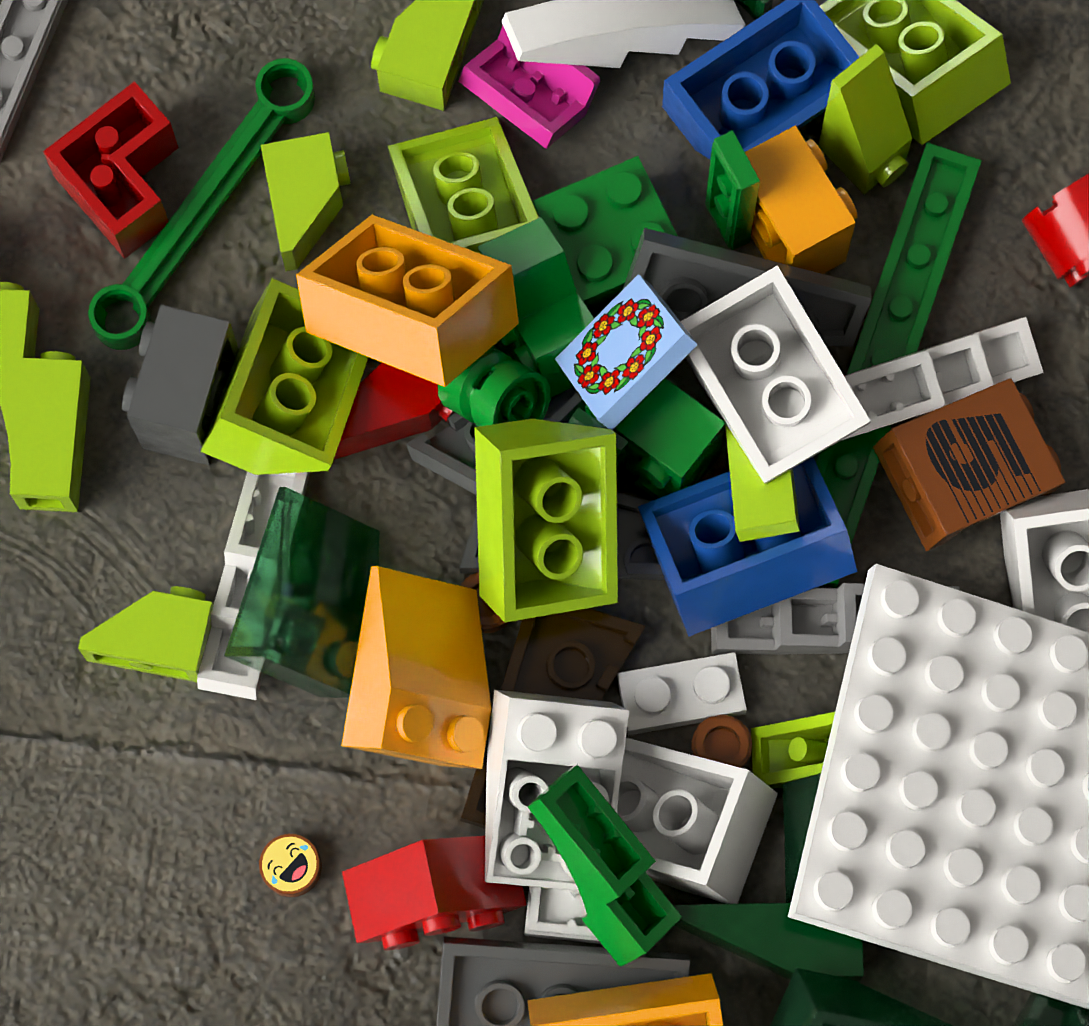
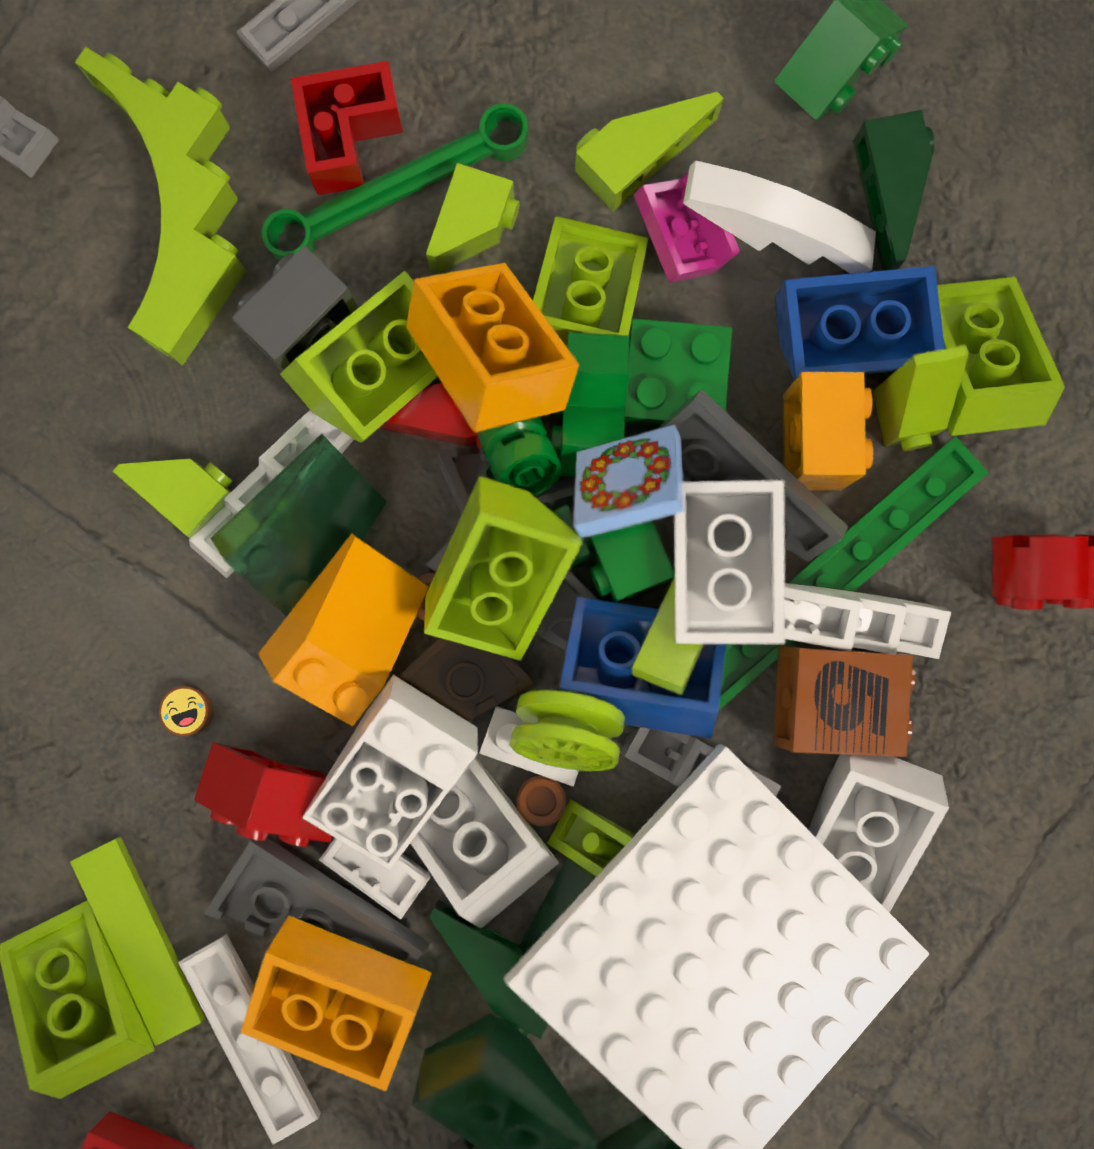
camera: 25 degrees right, 10 degrees up
green slope [527,764,682,967] -> none
green tile [705,130,760,250] -> none
none -> lime wheel [509,690,625,771]

